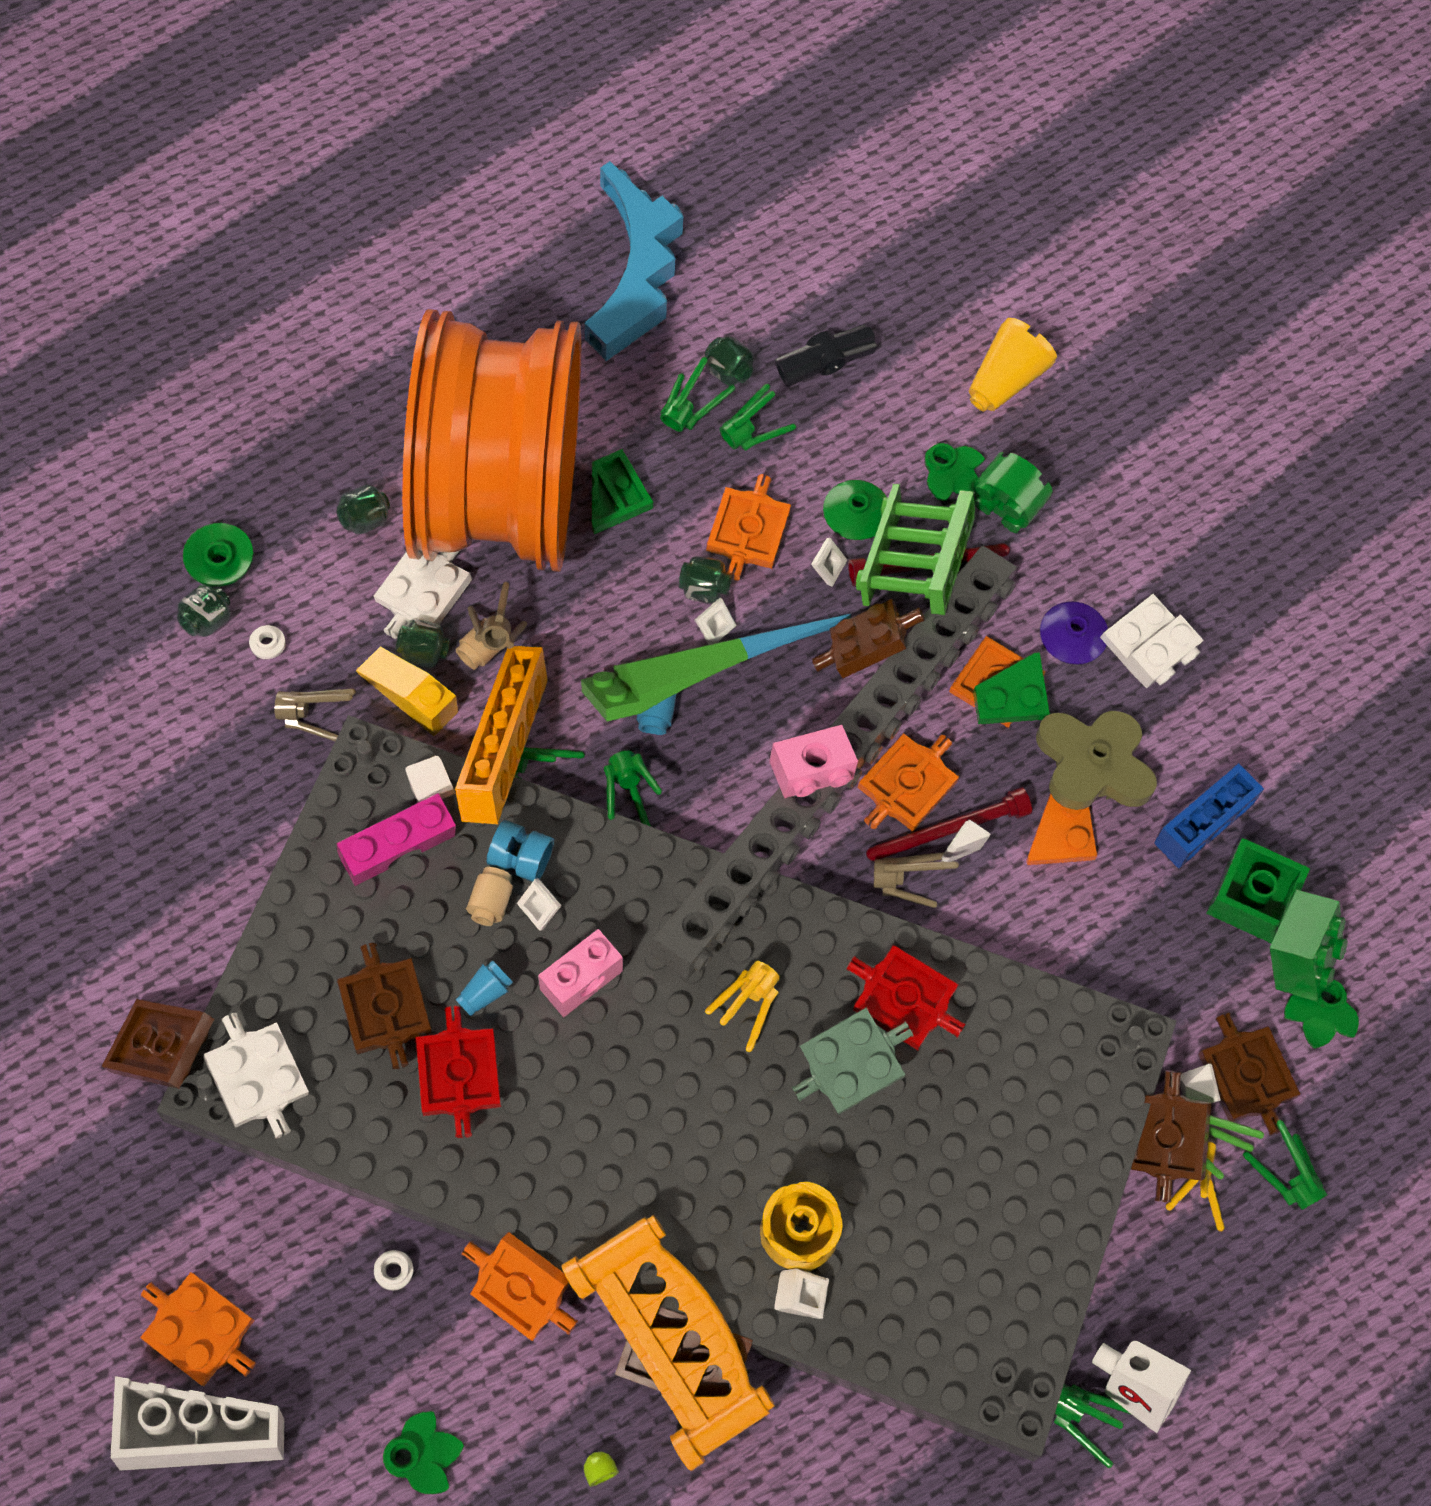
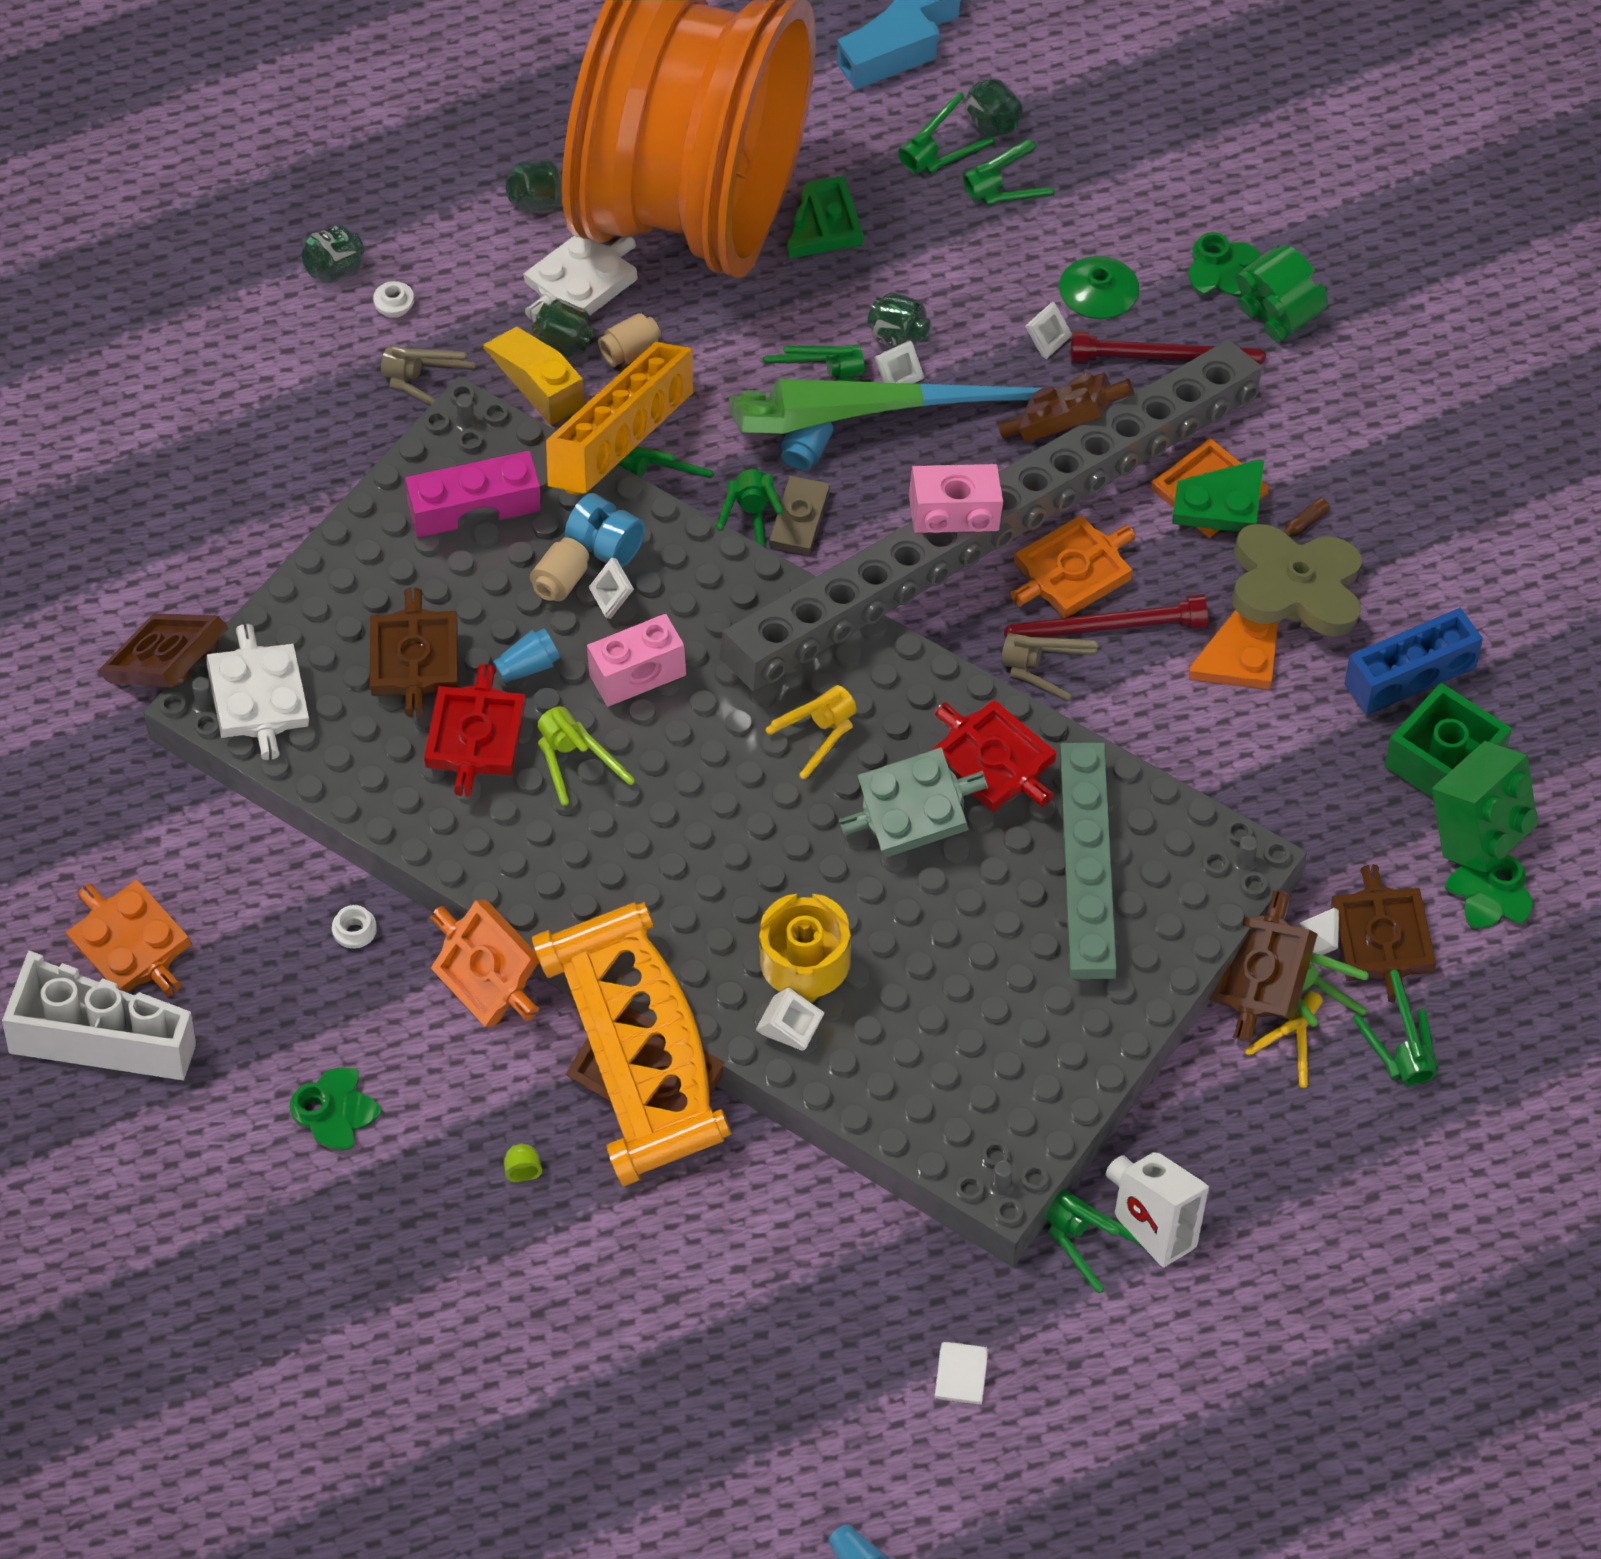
camera: 20 degrees right, 10 degrees down
green dish [183,523,254,587] -> none
white slope [405,756,455,803] -> none
dark tan plant [468,582,527,651] -> none
orange plate [706,474,791,580] -> none
black piece [775,324,877,387] -> none
bright green fence [856,484,975,615] -> none
white slope [941,820,990,862] -> none
yellow cone [969,317,1057,412] -> none
dark purple dish [1040,602,1108,664] -> none
white plate [1100,594,1204,688] -> none
none -> lime plant [538,706,635,806]
none -> green plant [762,344,865,382]
none -> dark tan plate [769,476,830,557]
none -> sand green plate [1060,743,1116,979]
none -> reddish brown piece [1283,497,1330,537]

